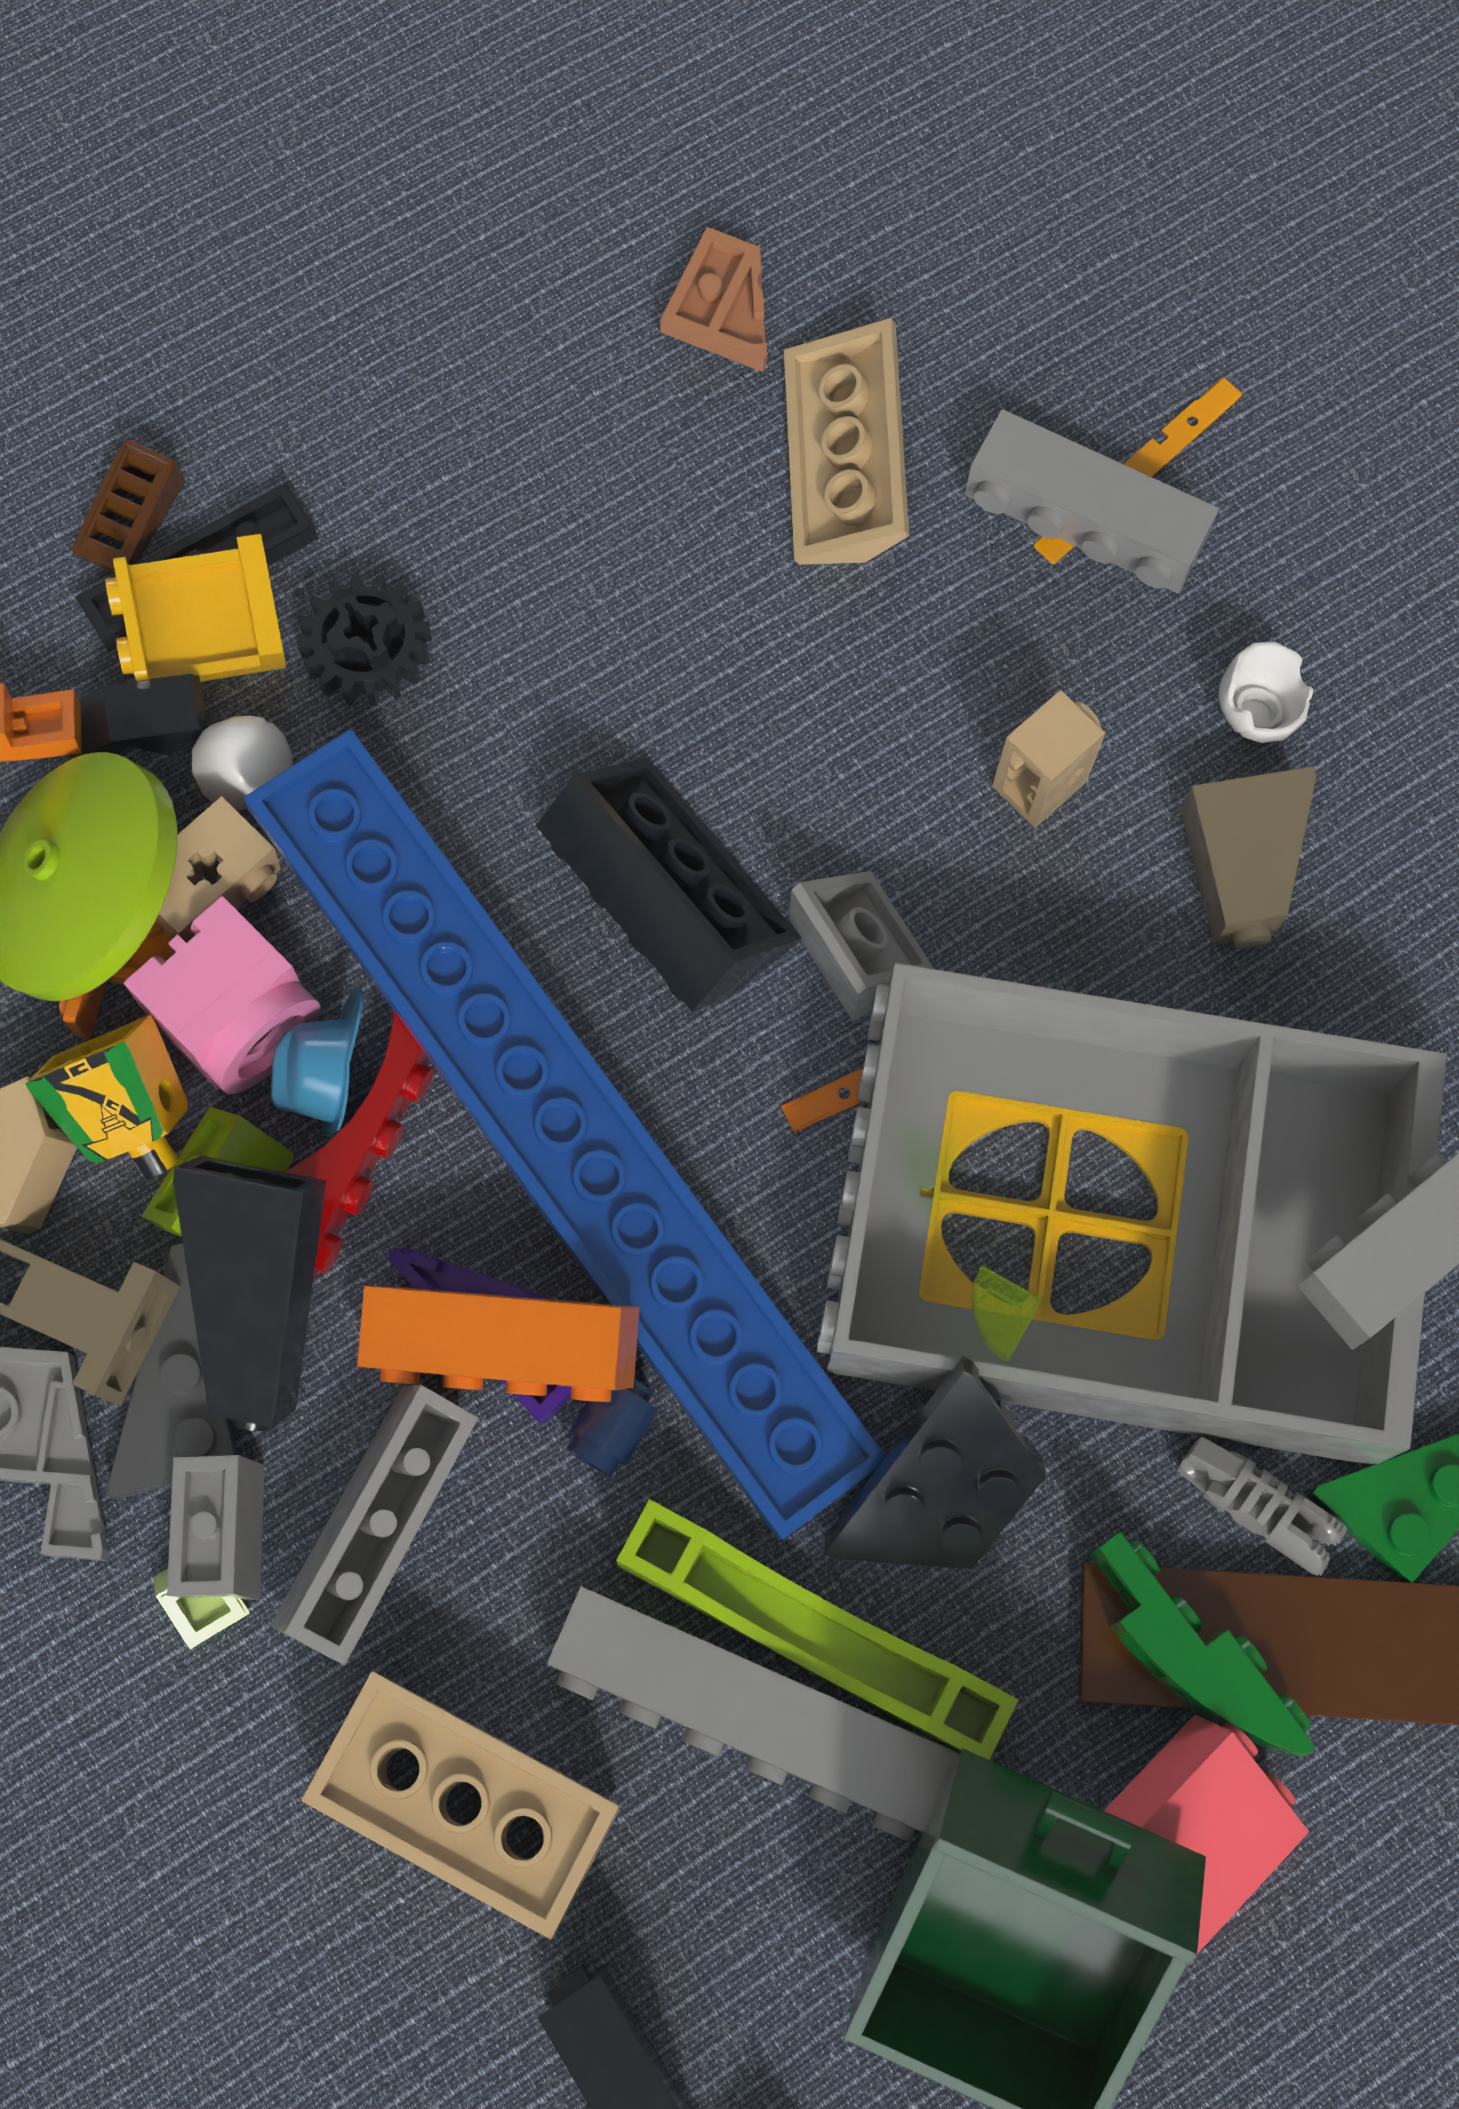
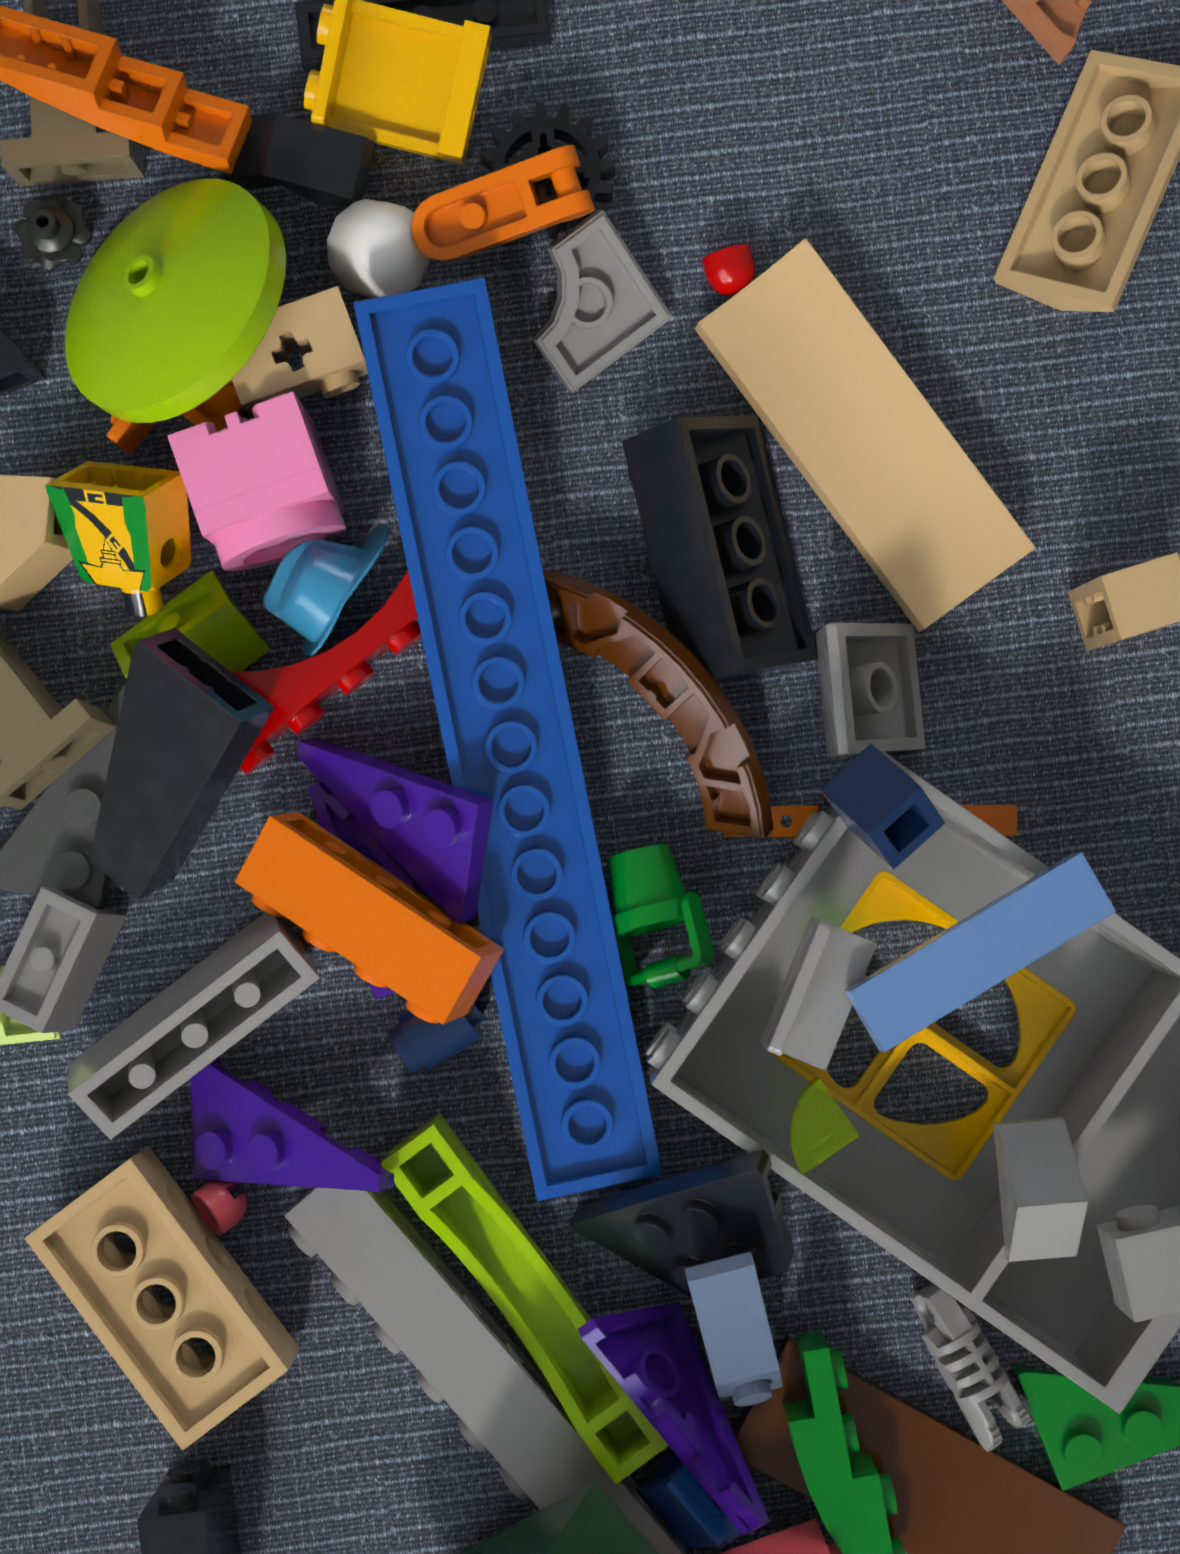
camera: 30 degrees right, 15 degrees up
none -> dark purple wing [190,1057,394,1192]
none -> coral hinge [191,1181,247,1236]
none -> dark purple wing [297,737,493,924]
none -> orange plate [411,145,595,262]
none -> light grey tile [532,210,673,393]
none -> reddish brown tile [543,570,774,839]
none -> dark purple wing [578,1302,770,1535]
none -> green piece [607,844,714,988]
none -> blue brick [638,1449,740,1549]
none -> sand blue slope [684,1252,783,1407]
none -> tan arch [695,238,1036,632]
none -> red hinge [701,244,756,297]
none -> light grey panel [760,916,878,1071]
none -> dark blue brick [820,743,945,870]
none -> medium blue tile [844,852,1116,1052]
none -> light grey slope [993,1117,1088,1262]

